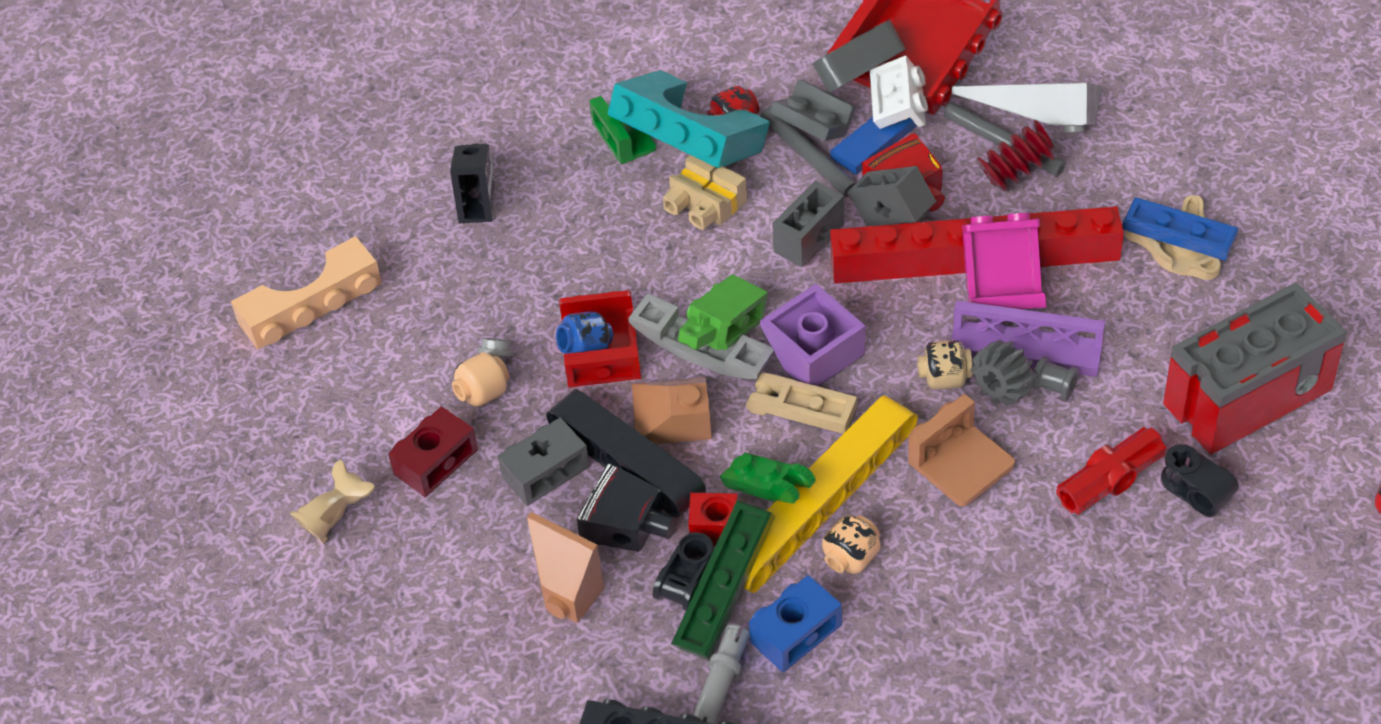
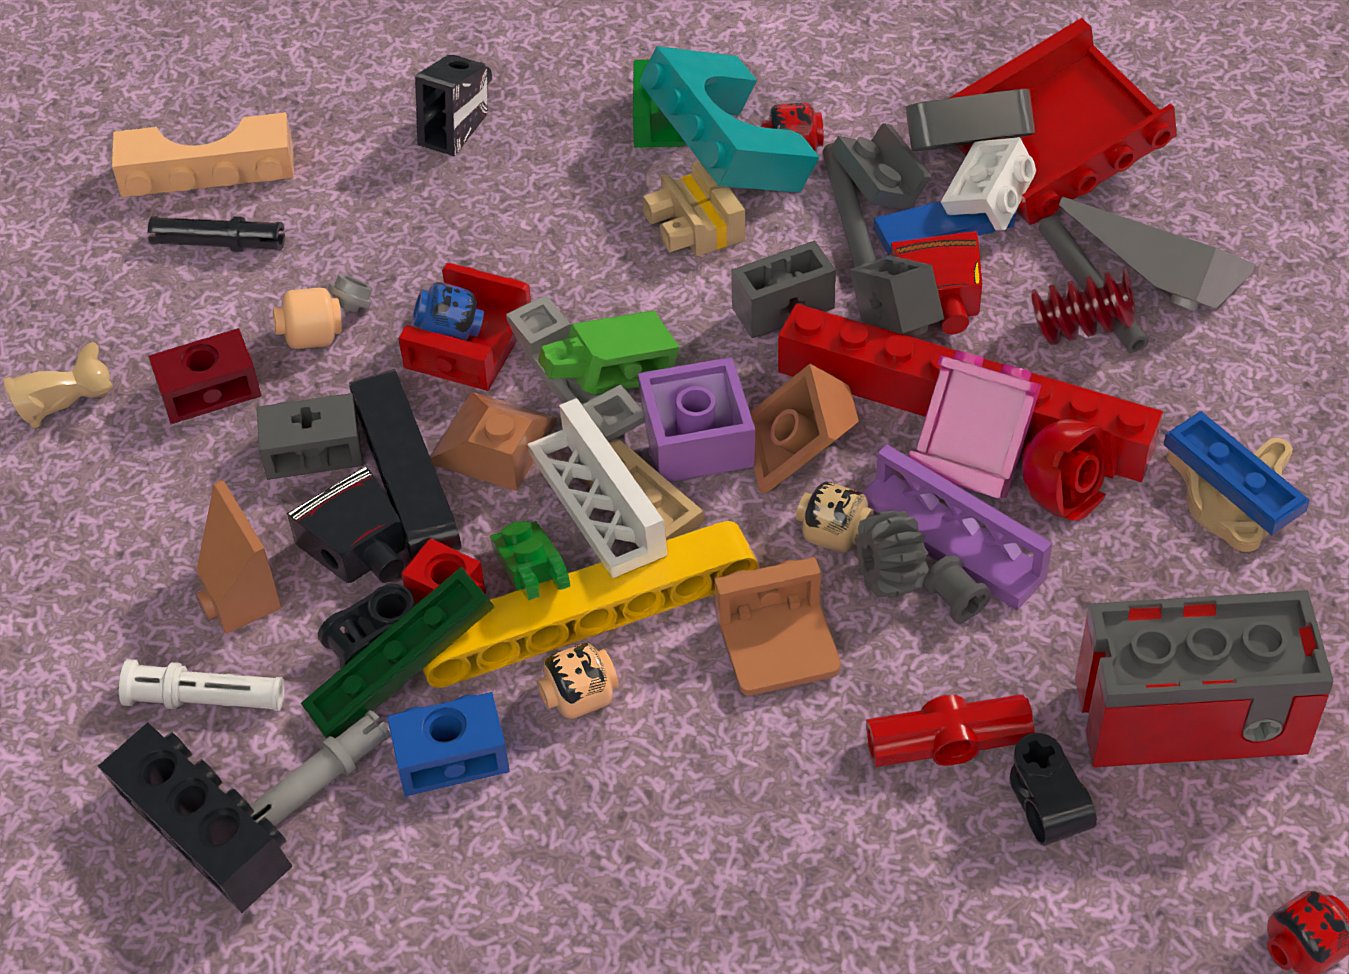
camera: 25 degrees right, 0 degrees up
none -> white pin [119,659,285,711]
none -> black pin [147,216,285,252]
none -> white fence [528,398,668,578]
none -> nougat slope [750,364,859,493]
none -> red cylinder [1022,419,1118,521]

